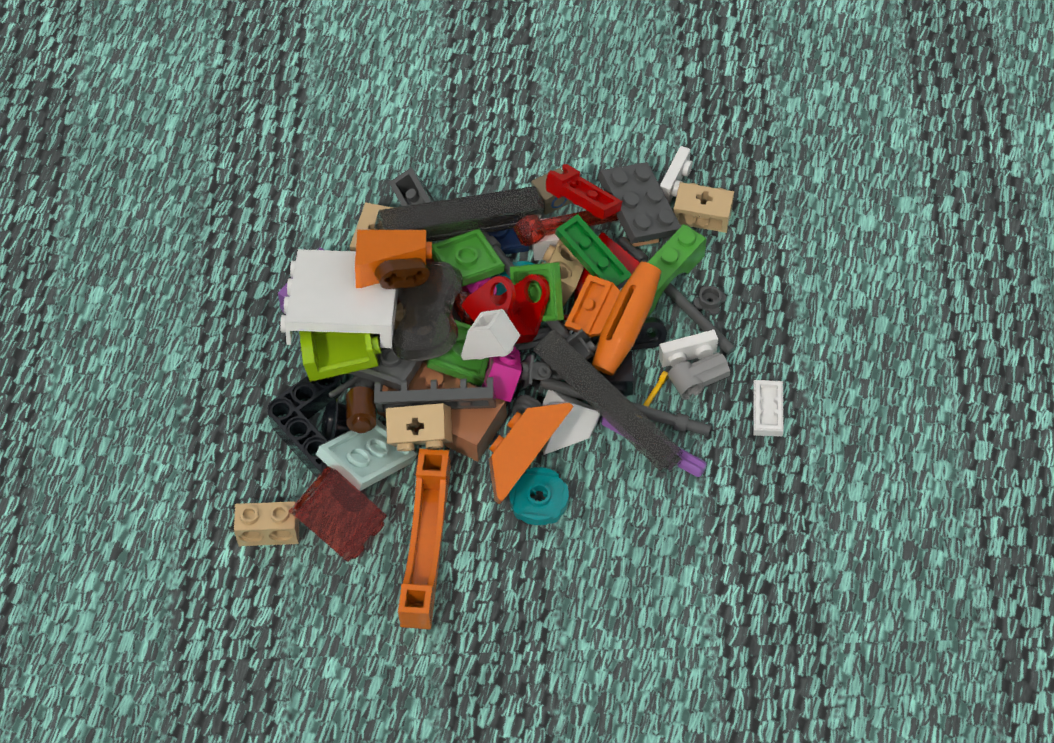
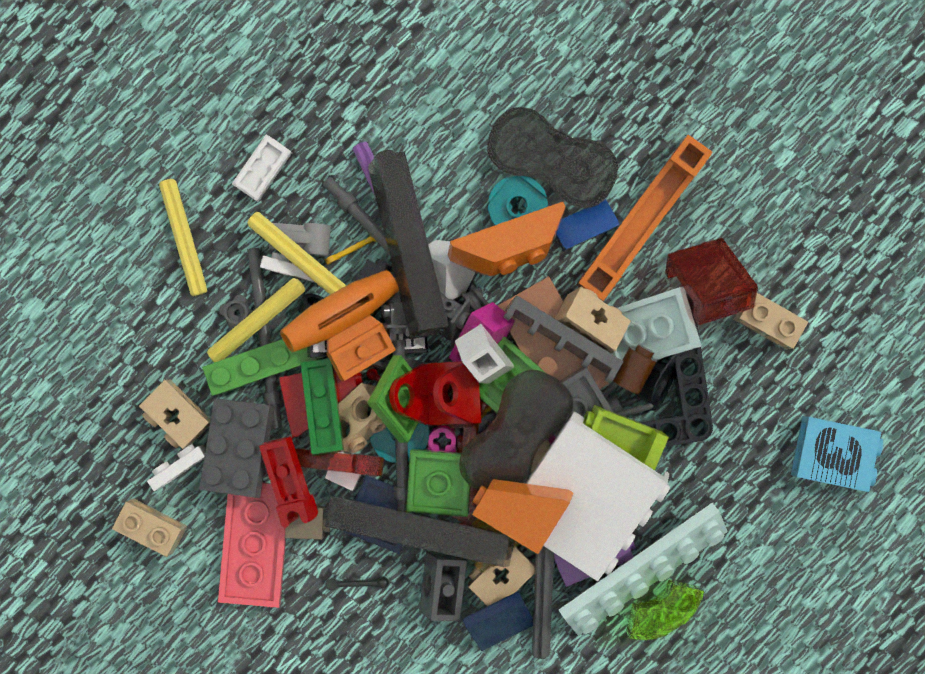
camera: 155 degrees left, 30 degrees up
reddish brown beam [375,258,430,289] -> none
none -> tan brick [112,498,187,557]
none -> light yellow axle [159,179,207,296]
none -> light yellow axle [207,278,305,362]
none -> coral plate [218,482,286,608]
none -> light yellow axle [247,212,346,295]
none -> pearl dark grey hinge [325,577,389,591]
none -> dark blue tile [463,592,533,651]
none -> clear smoke plate [487,107,618,208]
none -> dark grey axle [532,546,554,659]
none -> blue slope [556,199,620,252]
none -> light aqua plate [559,503,728,636]
none -> clear neon green brick [626,579,704,640]
none -> medium azure panel [791,416,883,492]

